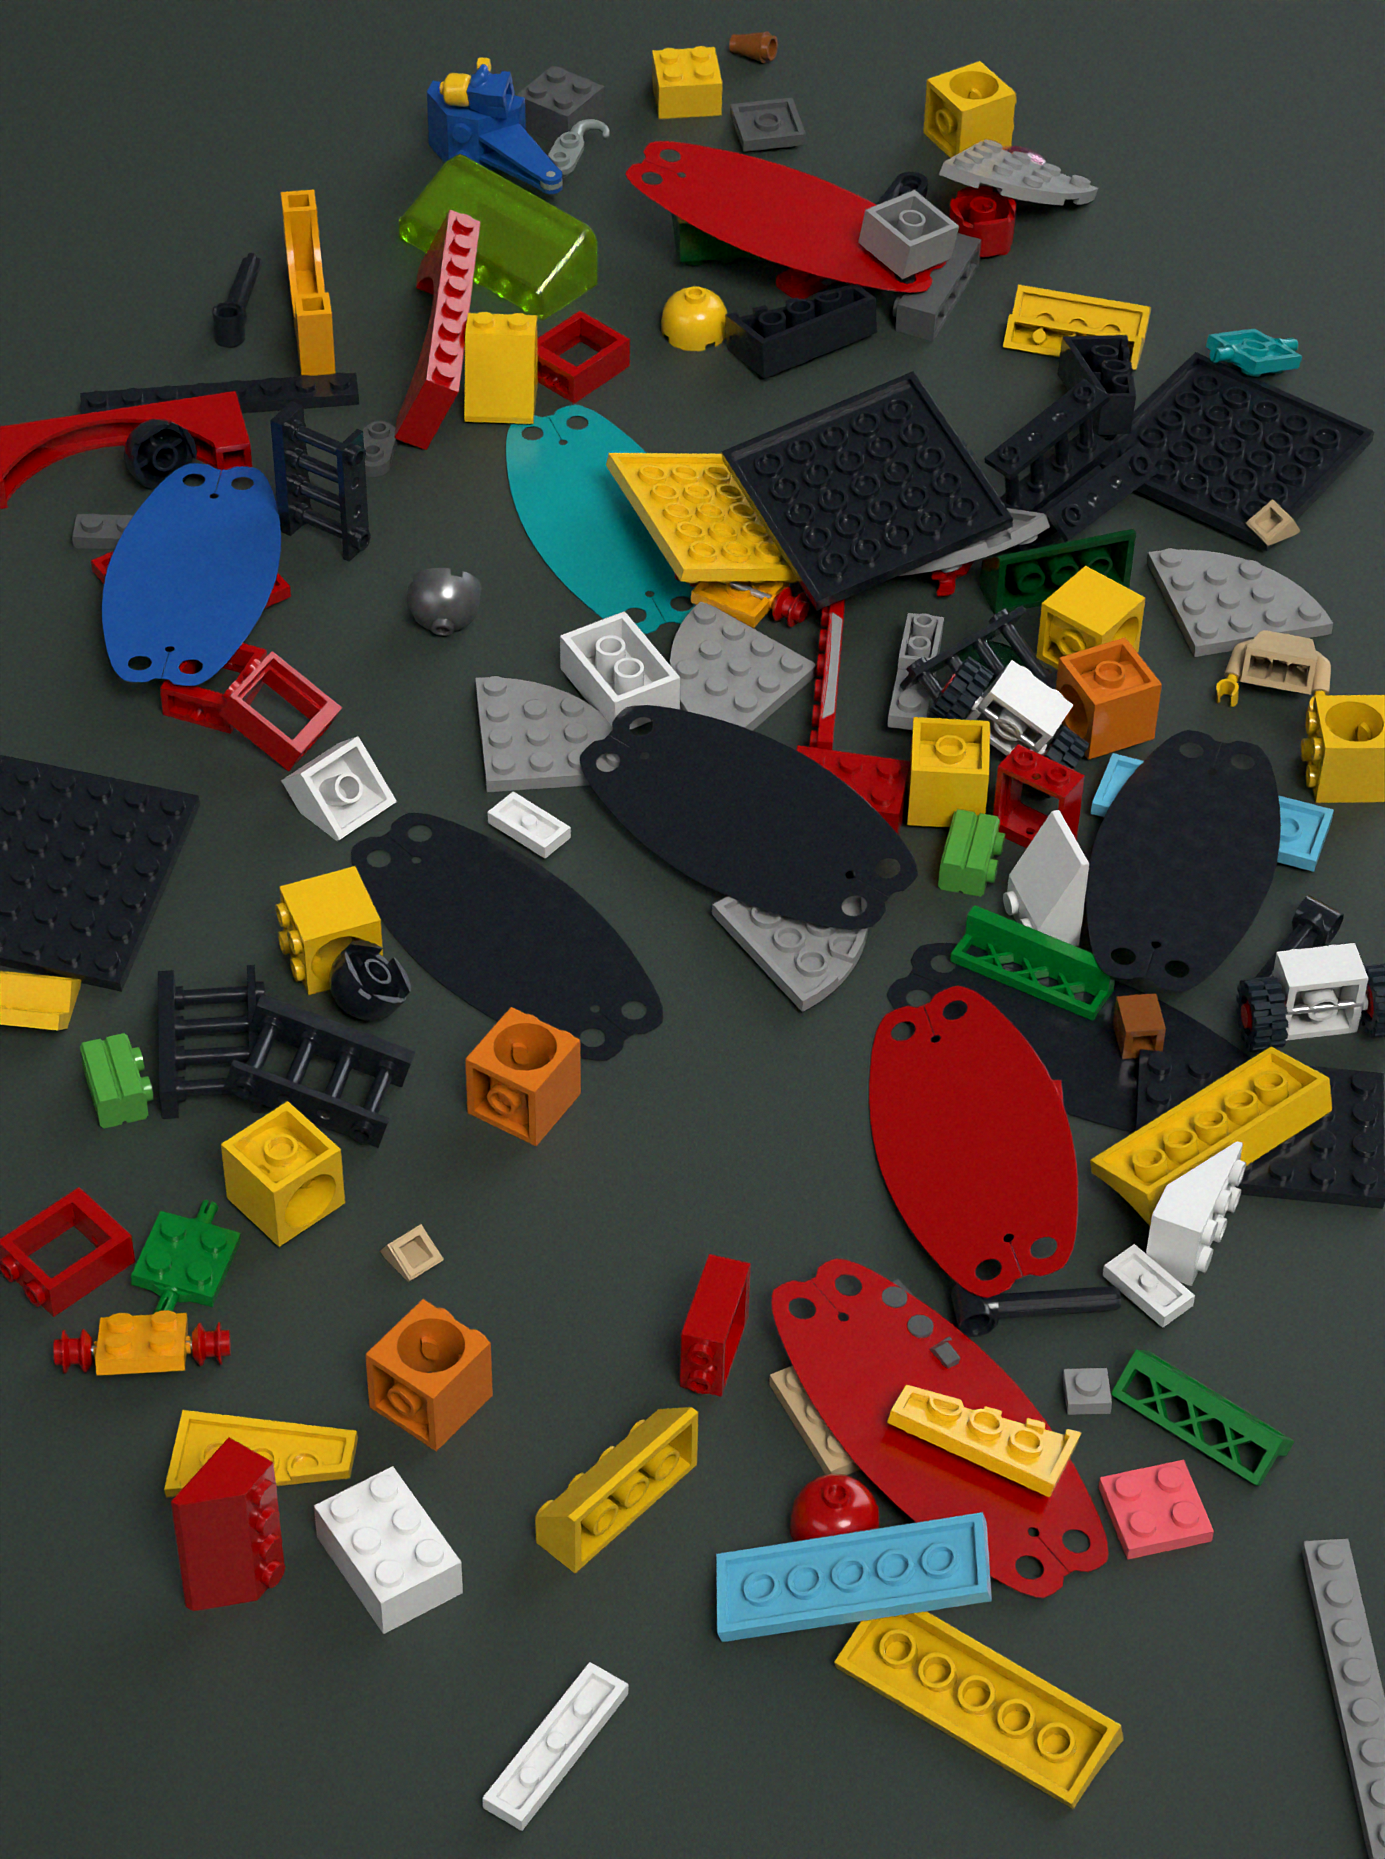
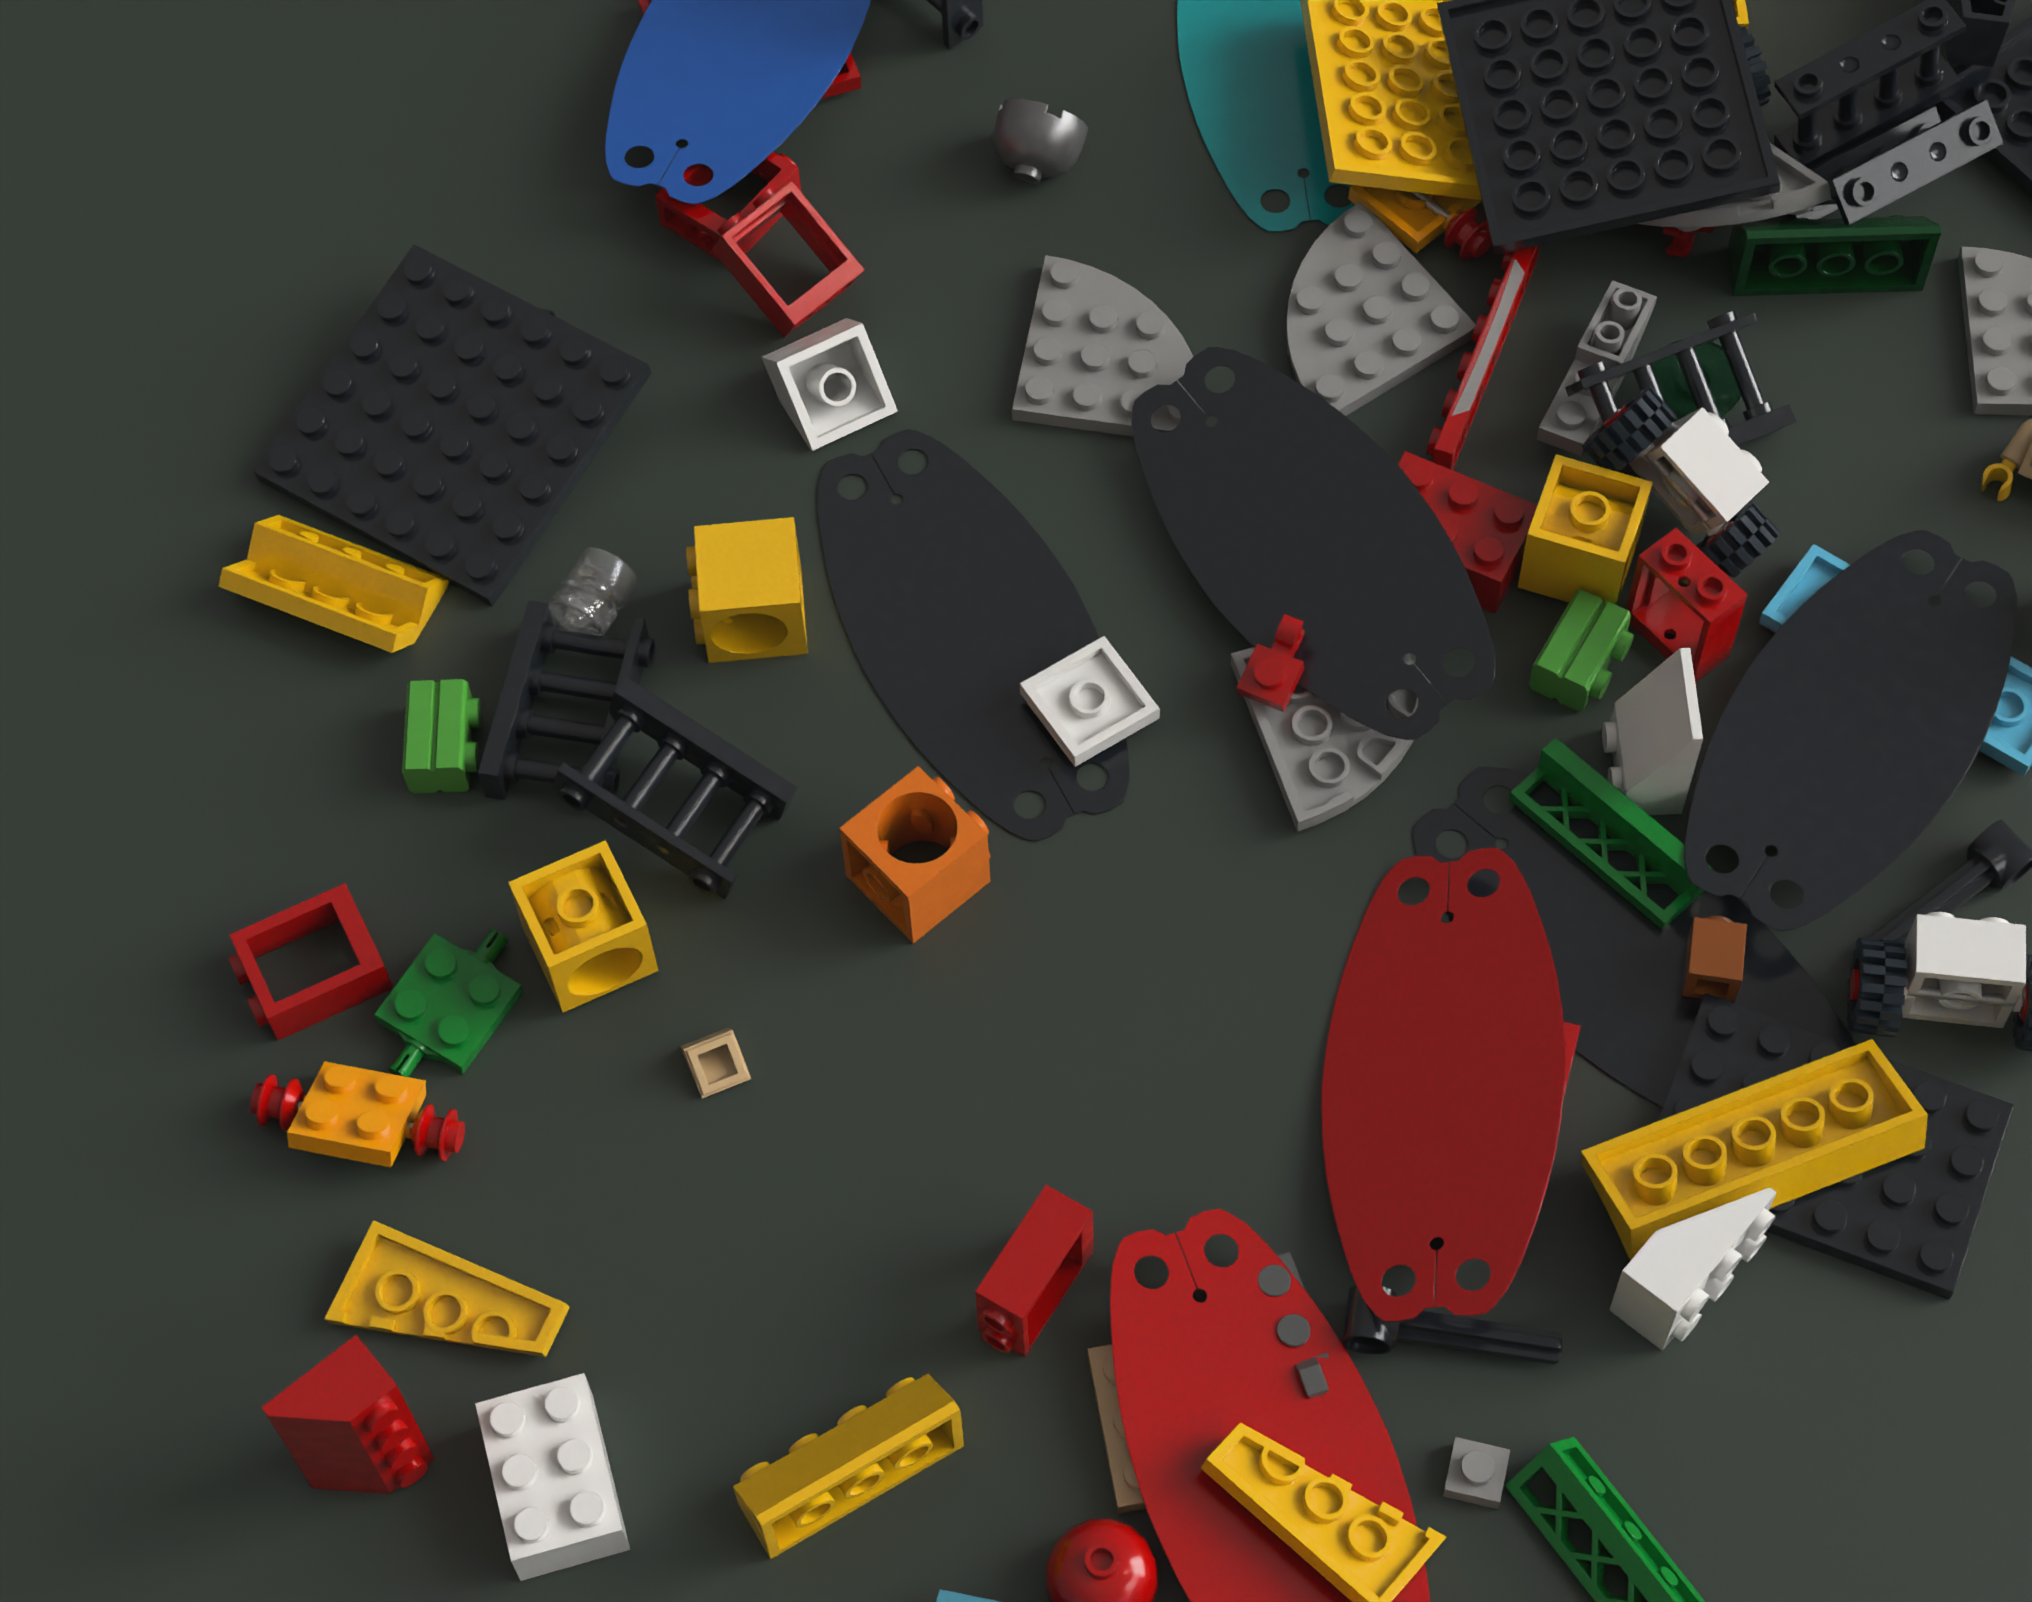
camera: 20 degrees right, 15 degrees up
black cylinder [328,940,411,1021] -> none
orange brick [365,1299,493,1451] -> none
white plate [487,791,571,858] -> none
white brick [560,611,680,729] -> none
yellow brick [1036,566,1145,669] -> none
orange brick [1055,637,1162,760] -> none
white plate [1103,1244,1195,1327] -> none
none -> clear wheel [548,547,638,636]
none -> white plate [1020,636,1160,767]
none -> red plate [1236,614,1305,712]

